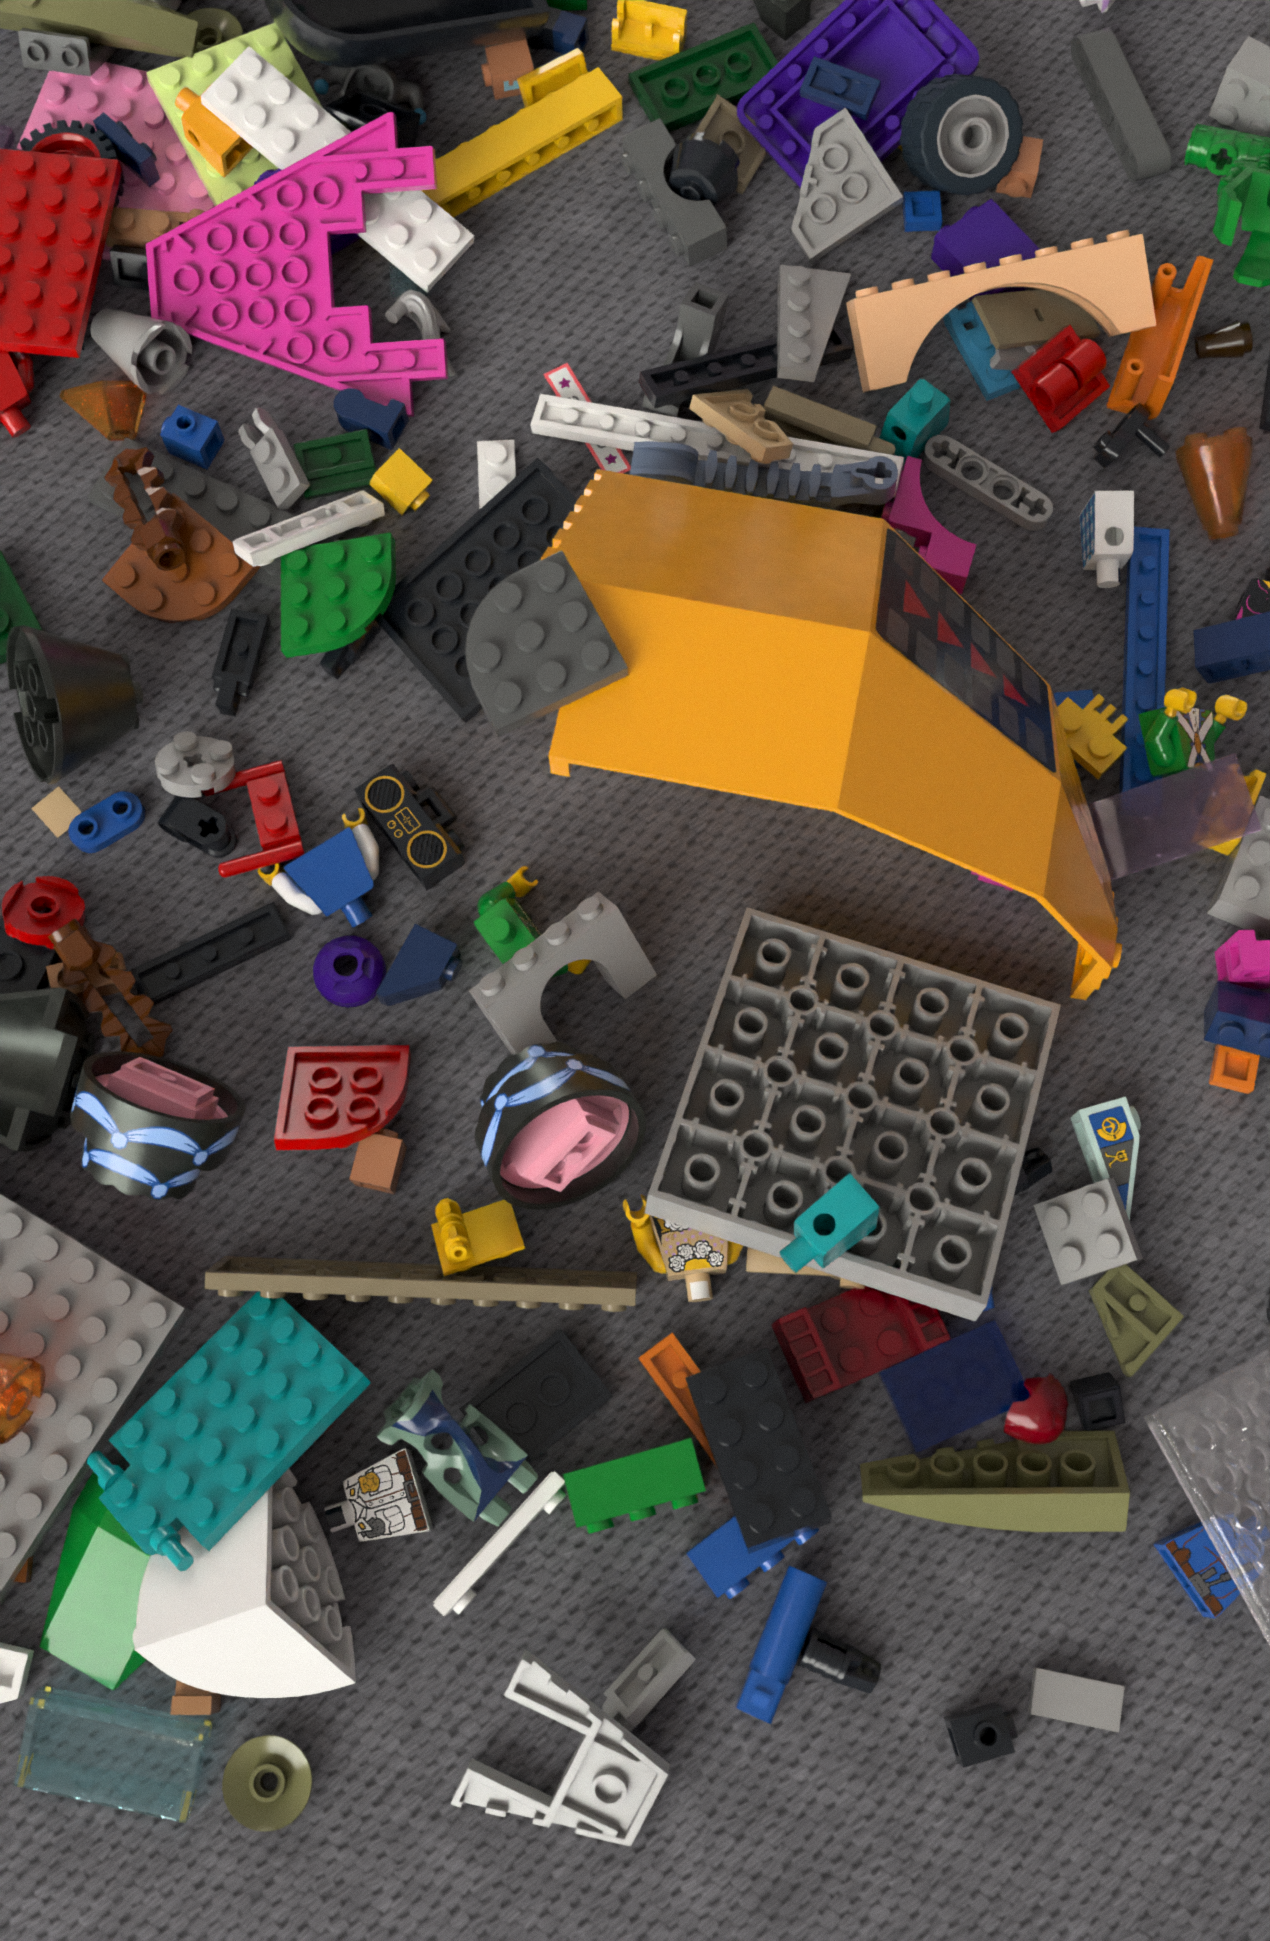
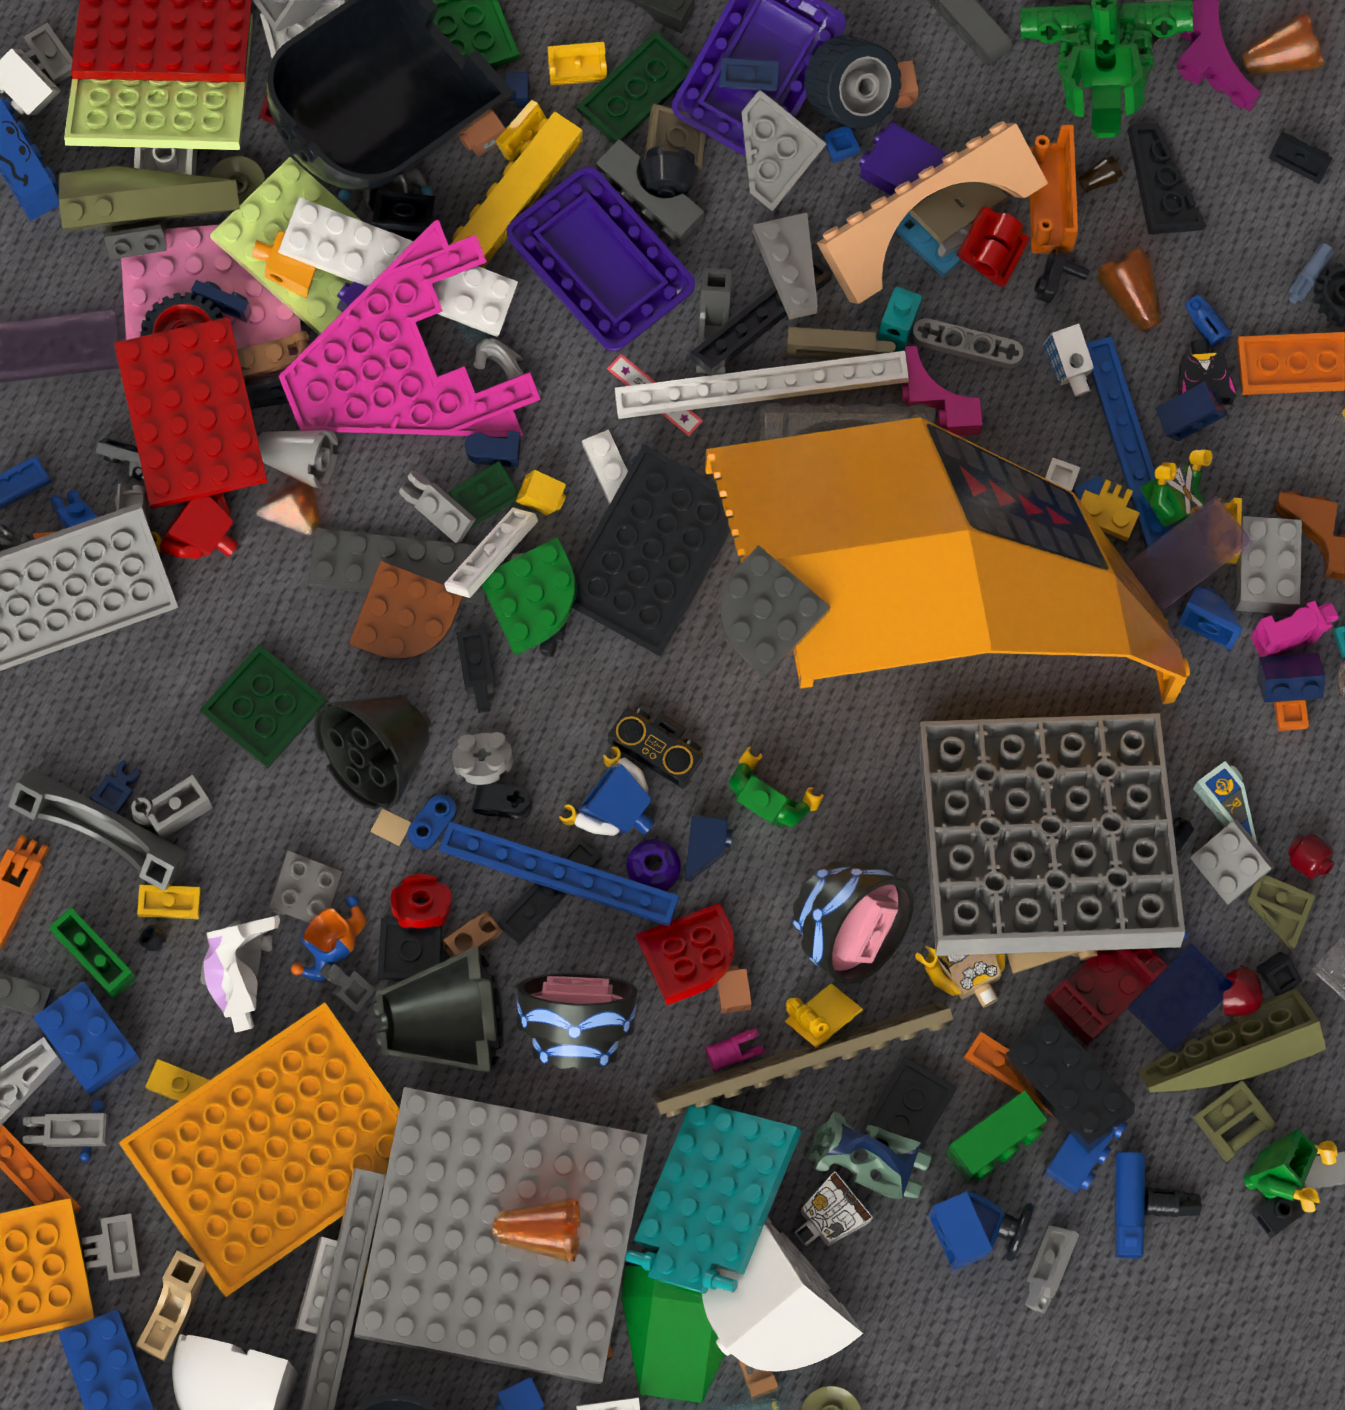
camera: 25 degrees left, 0 degrees up
reddish brown sword [48,918,173,1057] -> none
reddish brown sword [104,447,187,571] -> none
blue brick [160,405,225,470] -> none
red plate [201,760,305,878] -> none
white plate [433,1471,566,1616] -> none
wing [451,1650,670,1846] -> none
light grey arch [469,892,657,1055] -> none
sand blue piece [630,441,898,509] -> none
tan wing [689,389,793,464] -> none
teal torso [779,1173,880,1273] -> none
none -> blue plate [439,821,679,927]
none -> dark purple wedge [506,167,695,351]
none -> dark pink hinge [704,1028,765,1072]
none -> blue piece [928,1191,1034,1271]
none -> white plate [1045,458,1080,492]
none -> blue slope [1178,586,1243,650]
none -> olive plate [1193,1080,1275,1162]
none -> green torso [1244,1128,1338,1212]
none -> dark red head [1288,834,1335,879]

